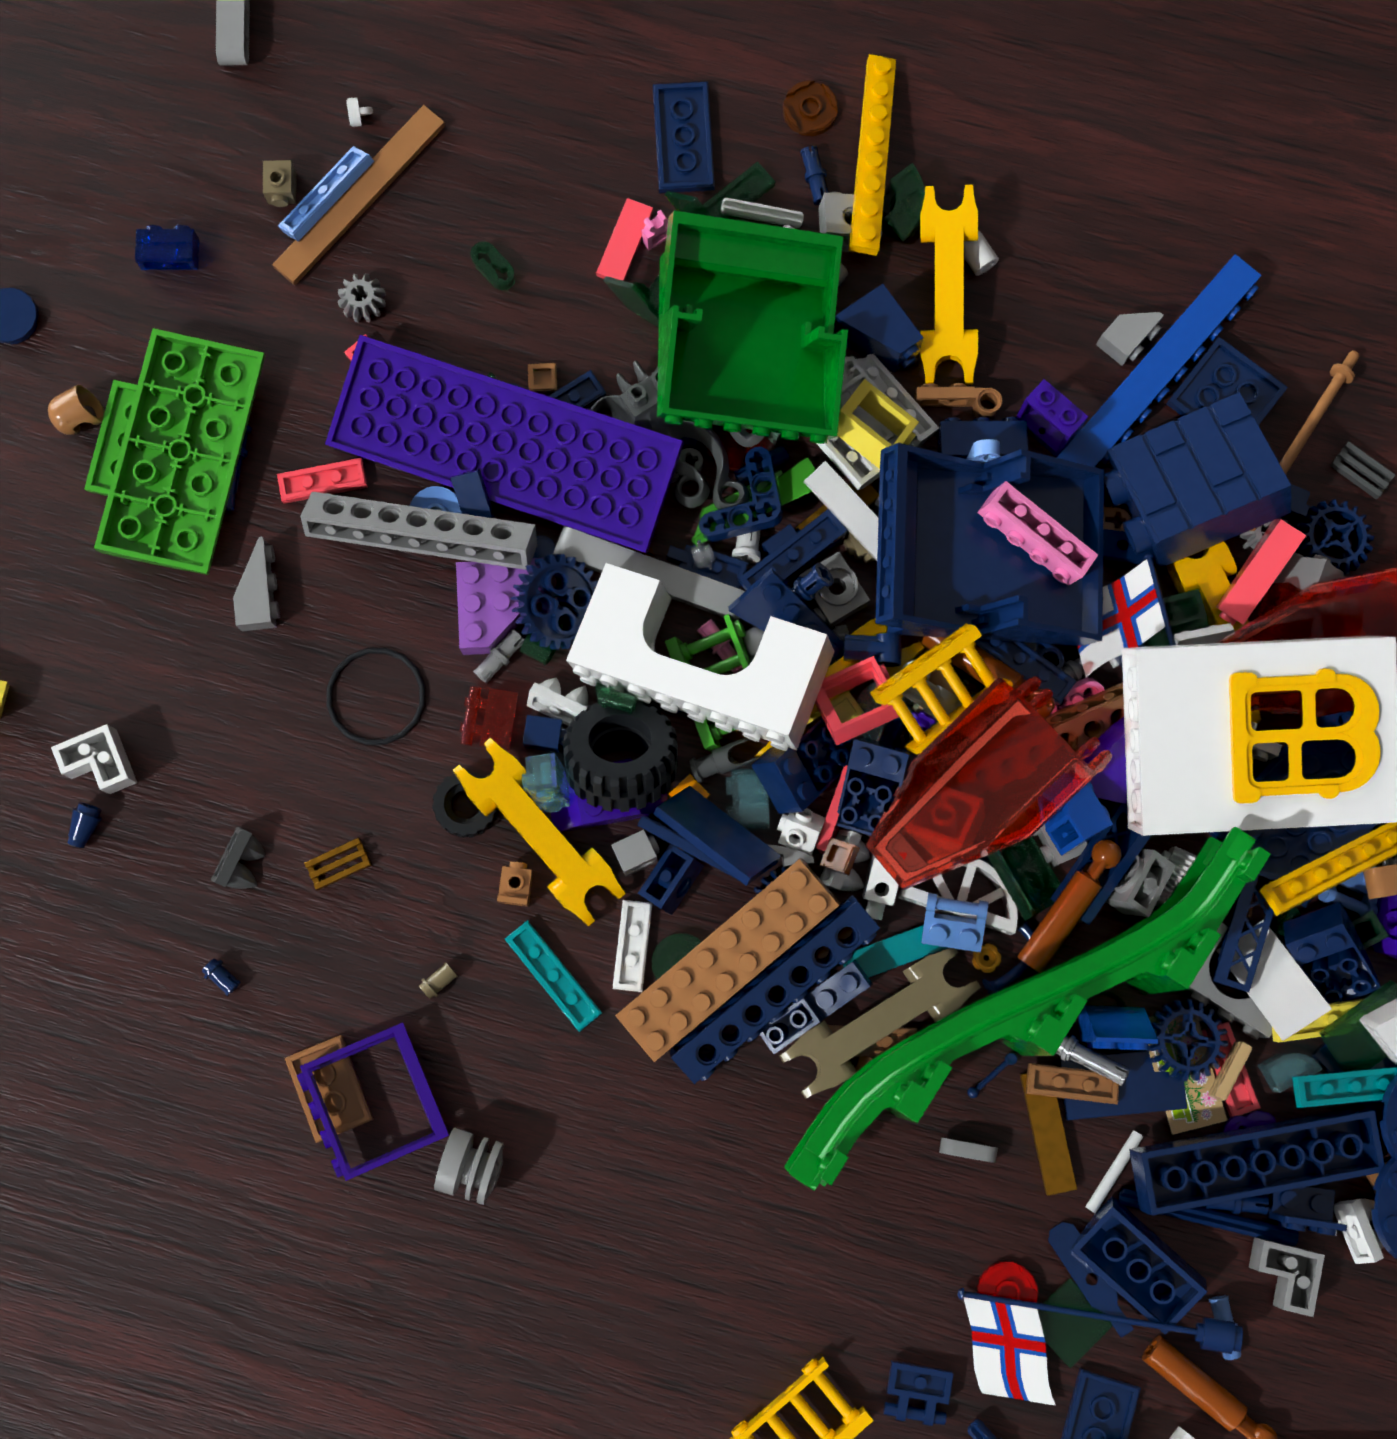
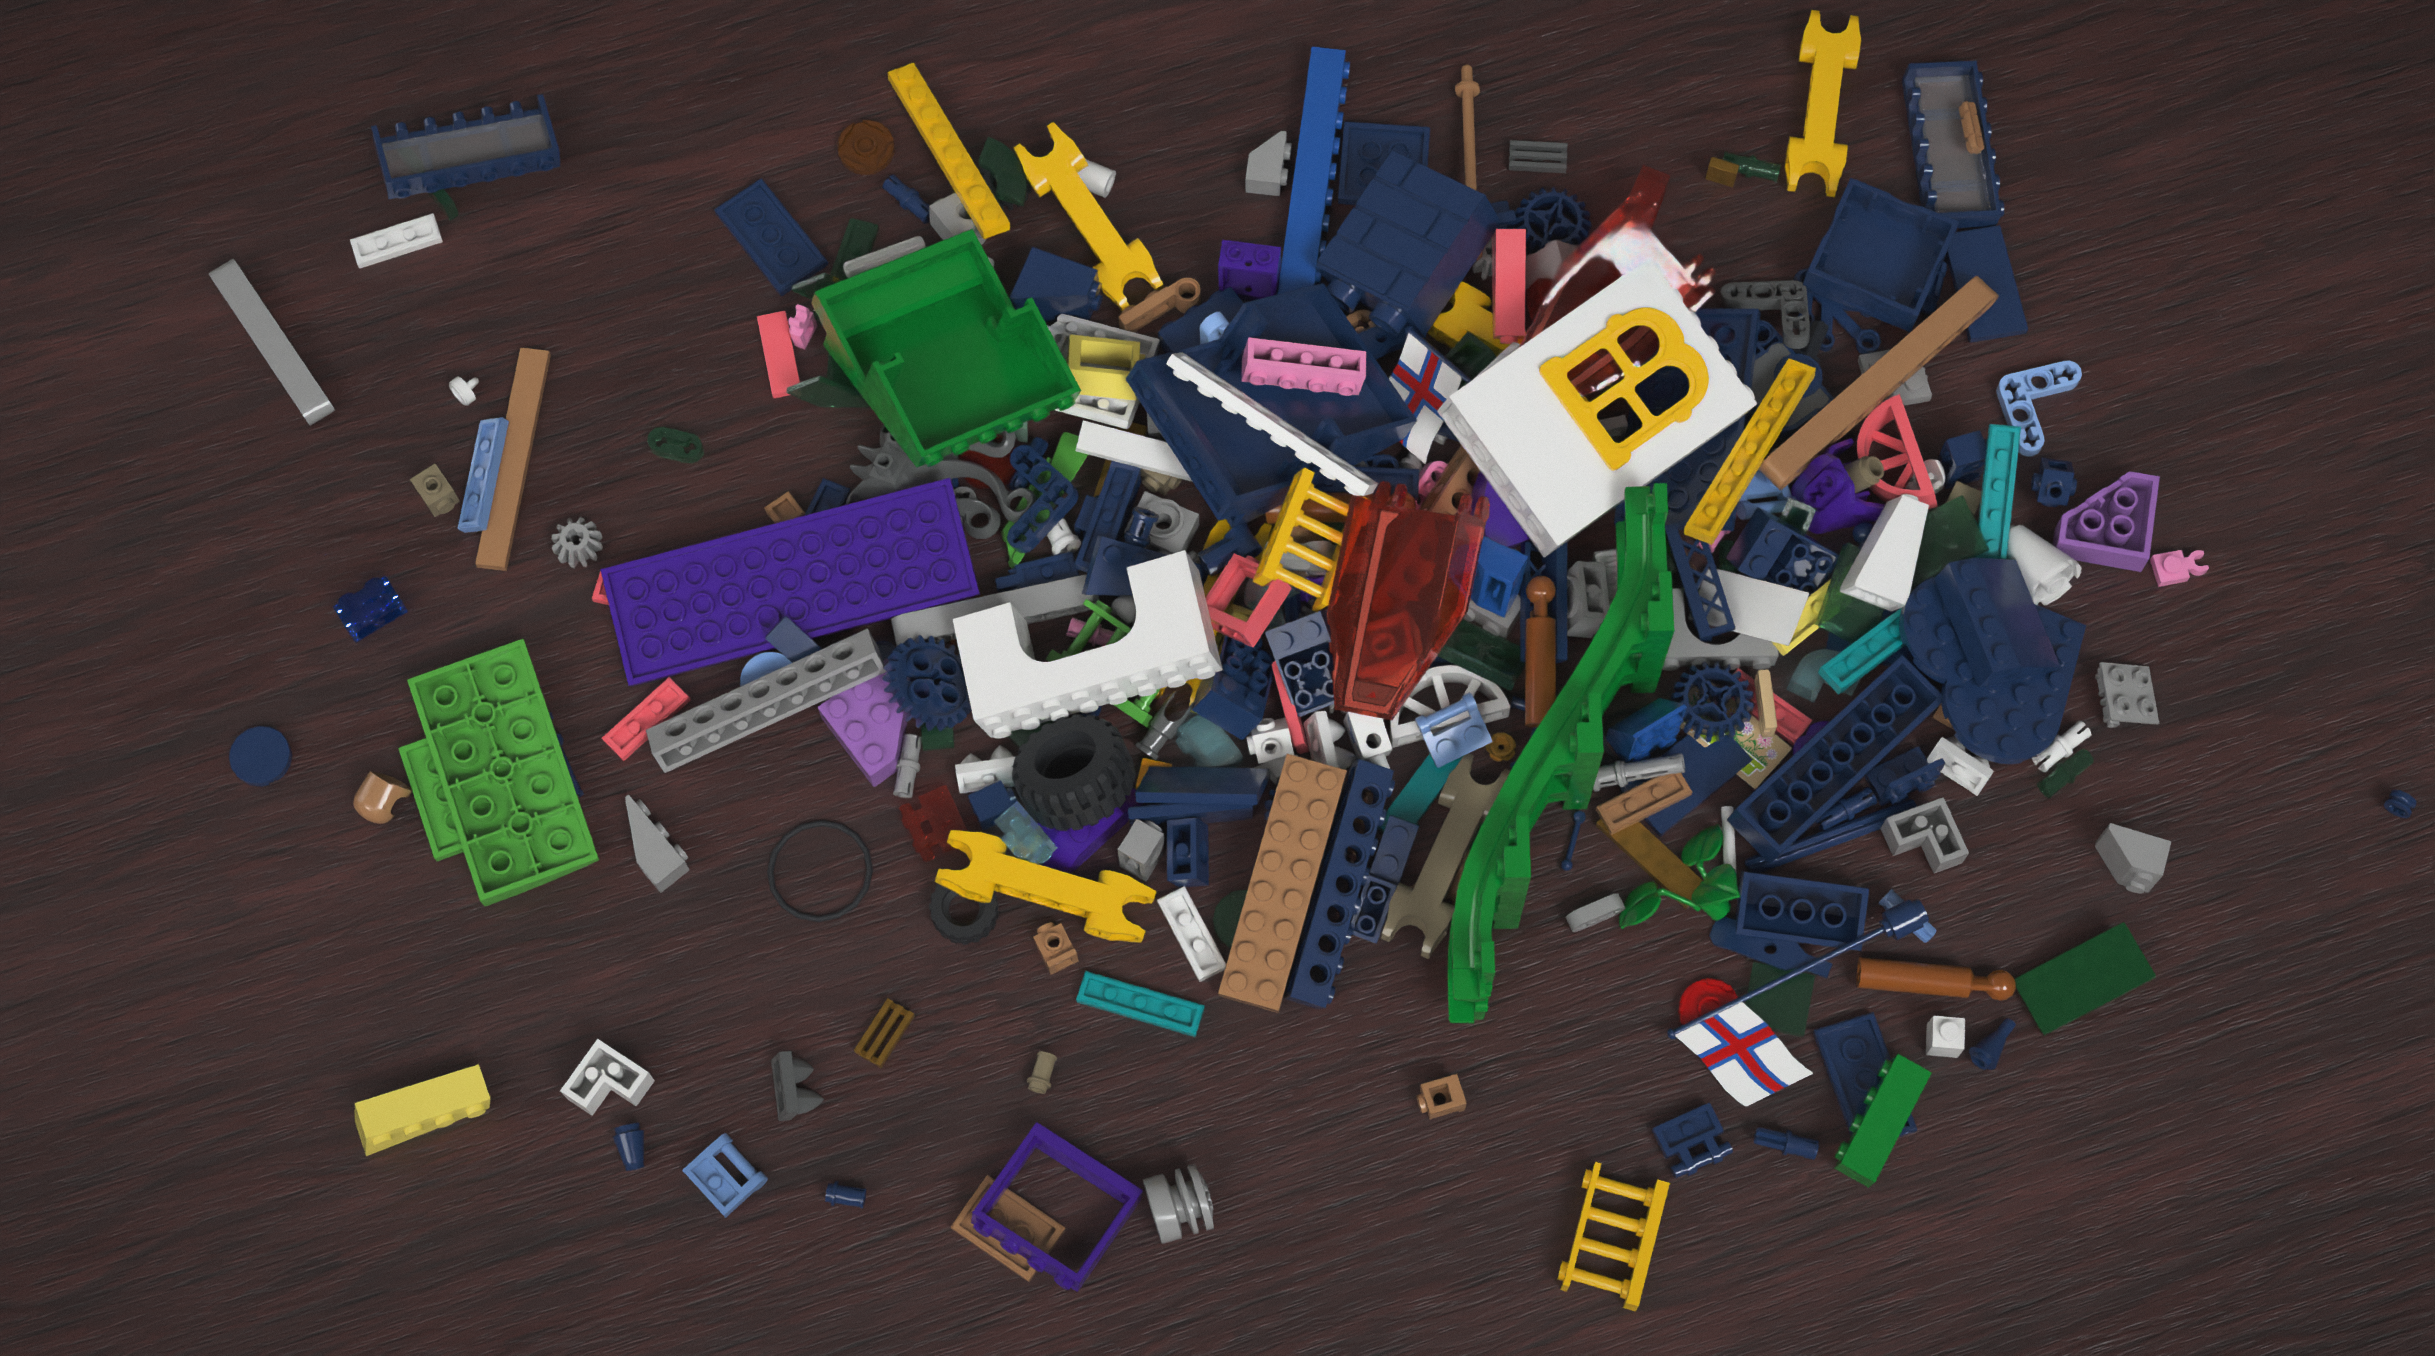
camera: 30 degrees left, 10 degrees down
clear green pin [598,685,638,714] -> none
clear plate [691,540,715,570] -> none
dark orange tile [820,837,860,876] -> none
none -> medium blue plate [682,1133,768,1218]
none -> white plate [1166,352,1378,497]
none -> medium nougat brick [1416,1074,1467,1120]
none -> green plant [1619,824,1740,930]

